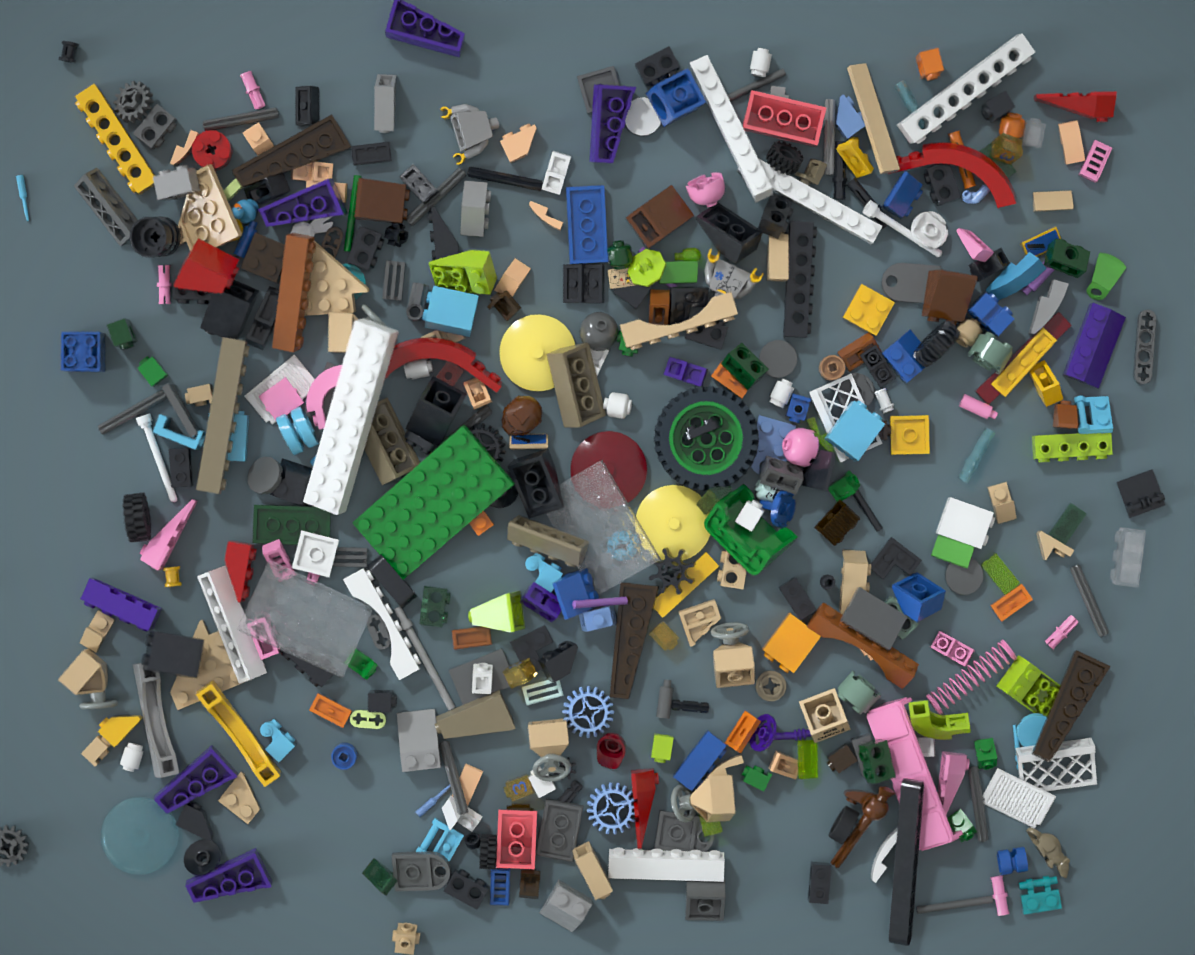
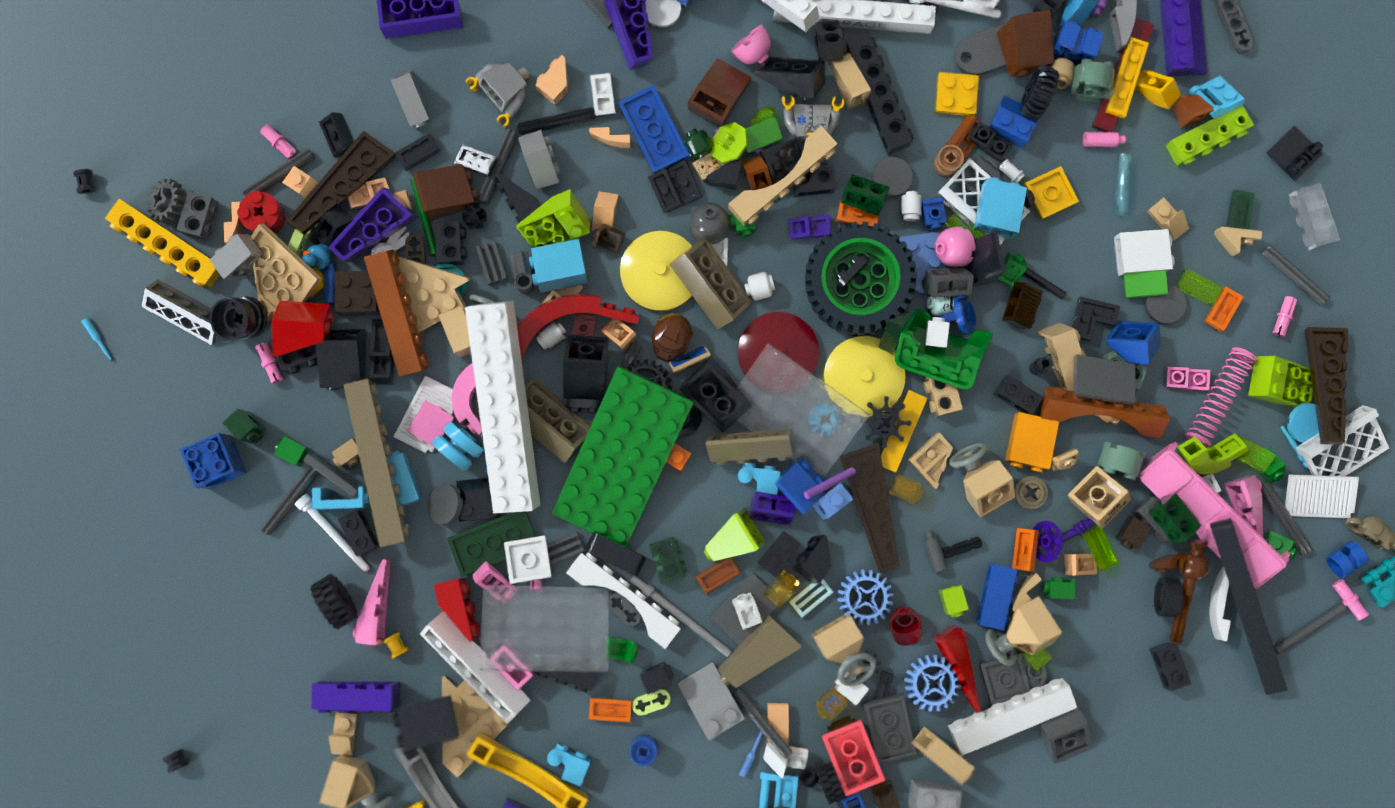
camera: 25 degrees left, 5 degrees down
none -> tan slope [1050,449,1079,471]
none -> clear neon green slope [1236,435,1276,474]

